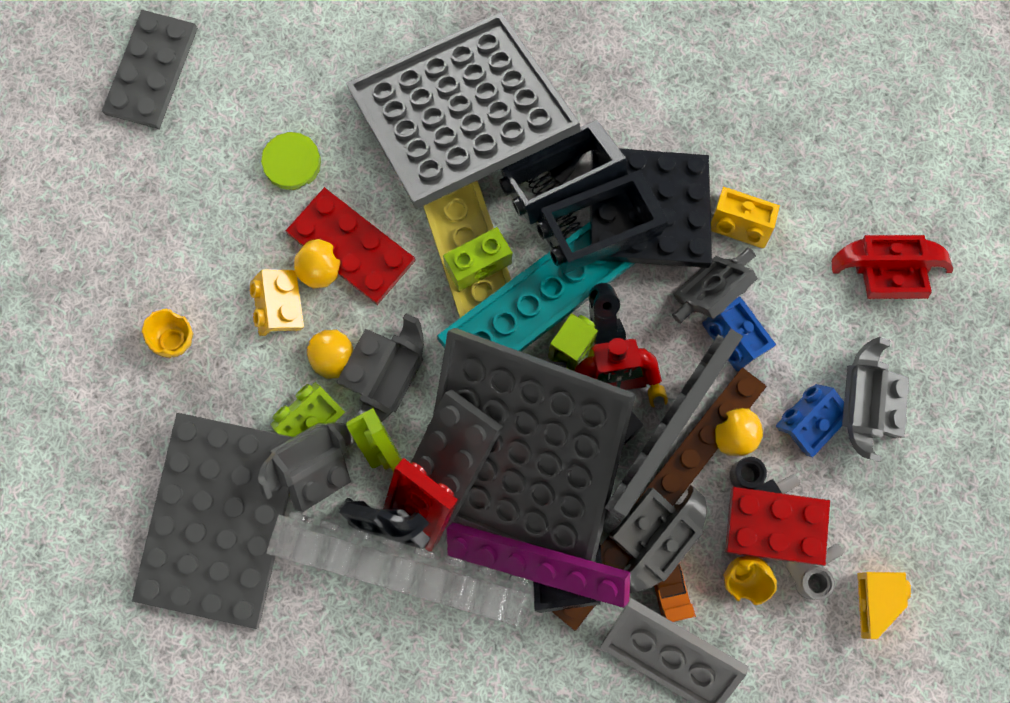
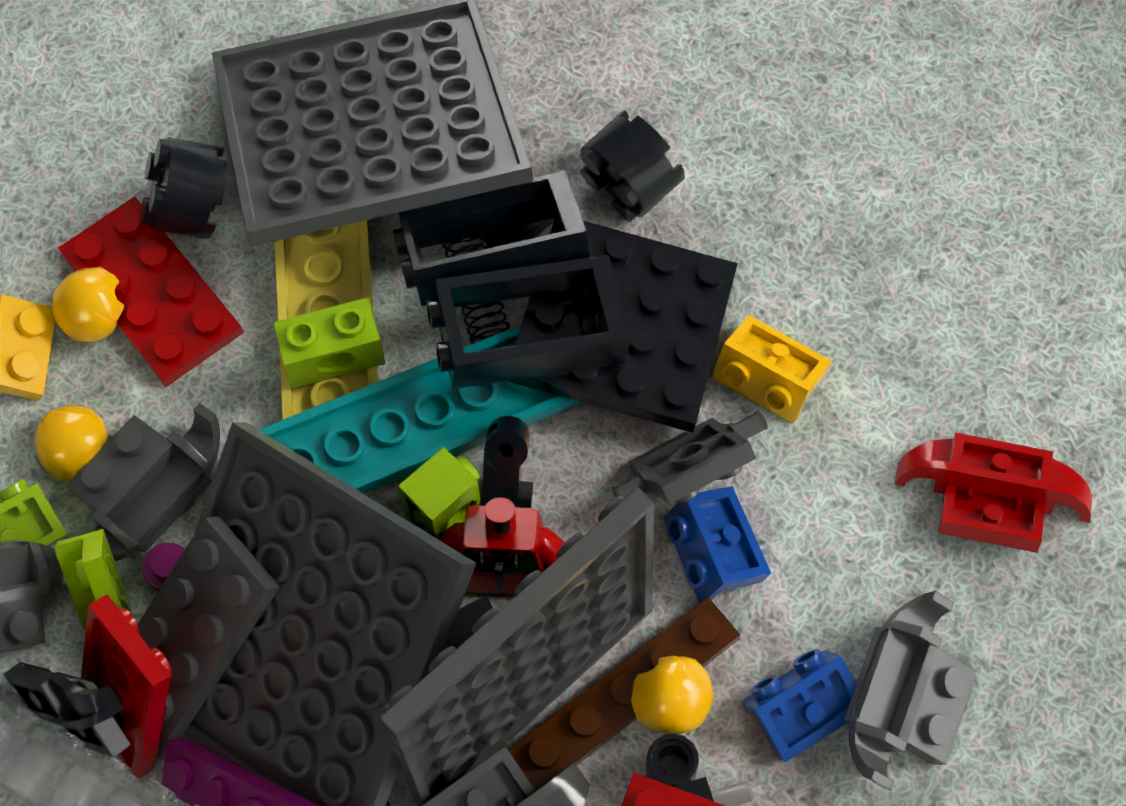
camera: 15 degrees right, 10 degrees down
lime tile [261,132,321,190] -> none
none -> black brick [140,137,227,239]
none -> magenta plate [142,543,185,591]
none -> black brick [580,110,685,222]

